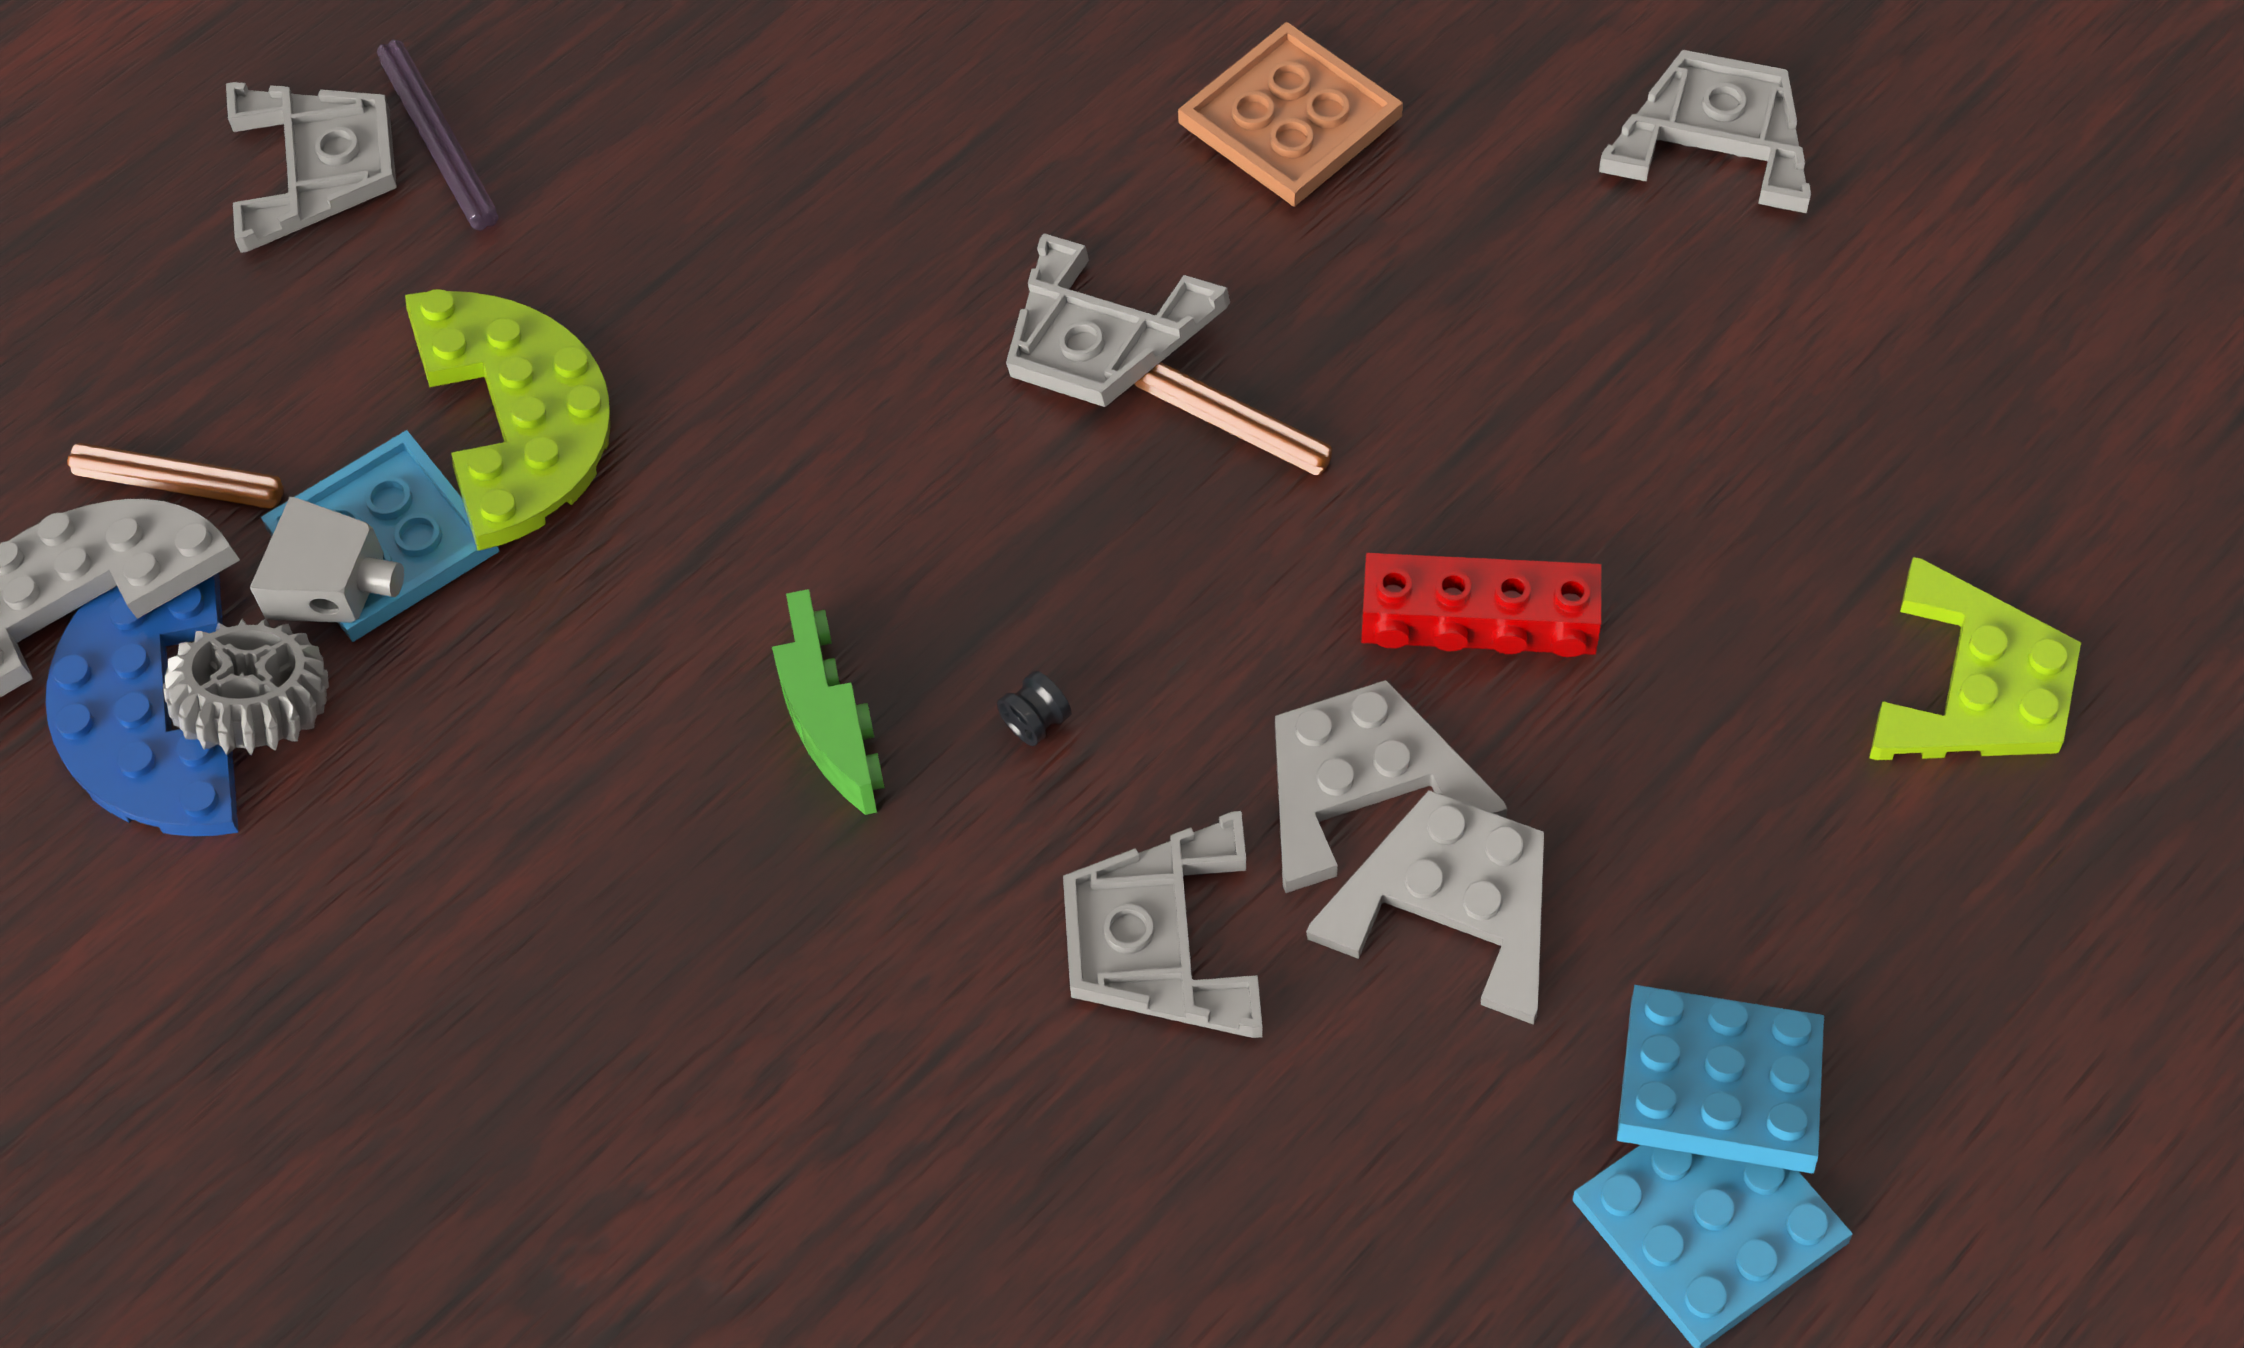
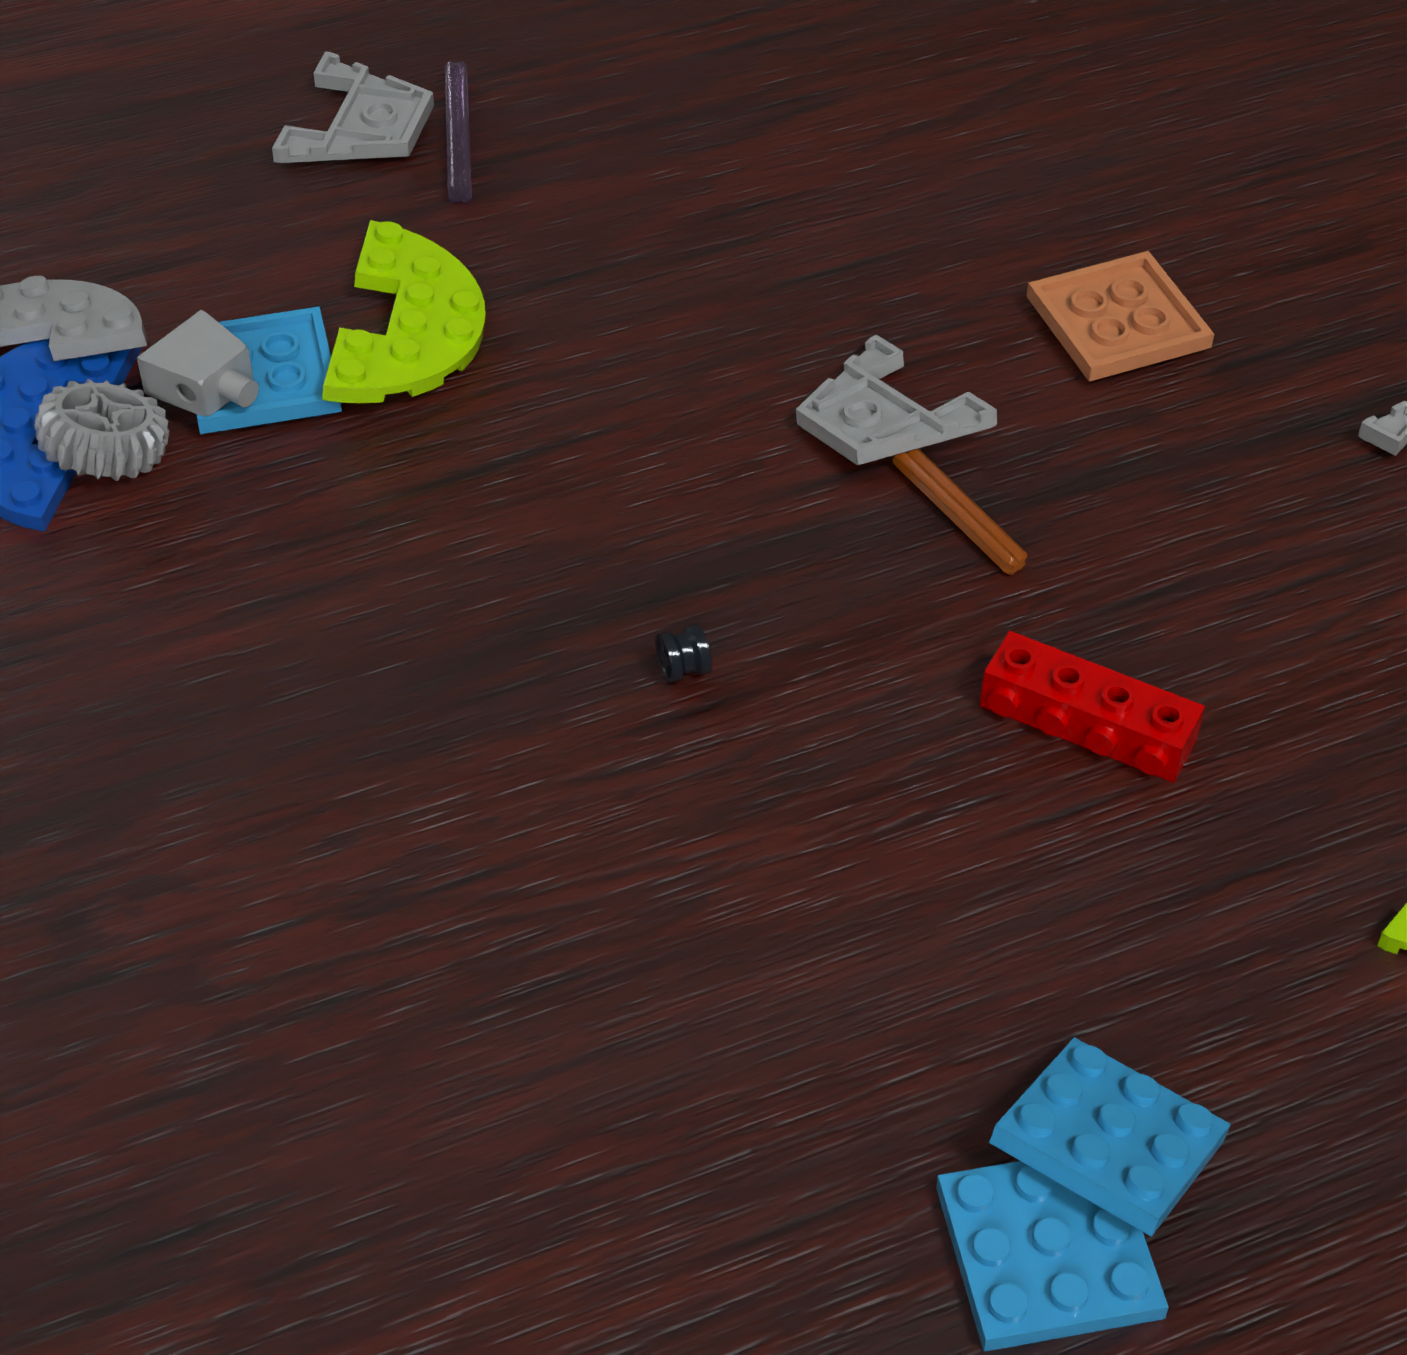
camera: 20 degrees right, 10 degrees down
axle [67,443,284,509] -> none
bright green slope [772,589,884,815] -> none
light grey wing [1063,811,1262,1038] -> none
light grey wing [1275,680,1507,893] -> none
light grey wing [1307,791,1544,1025] -> none

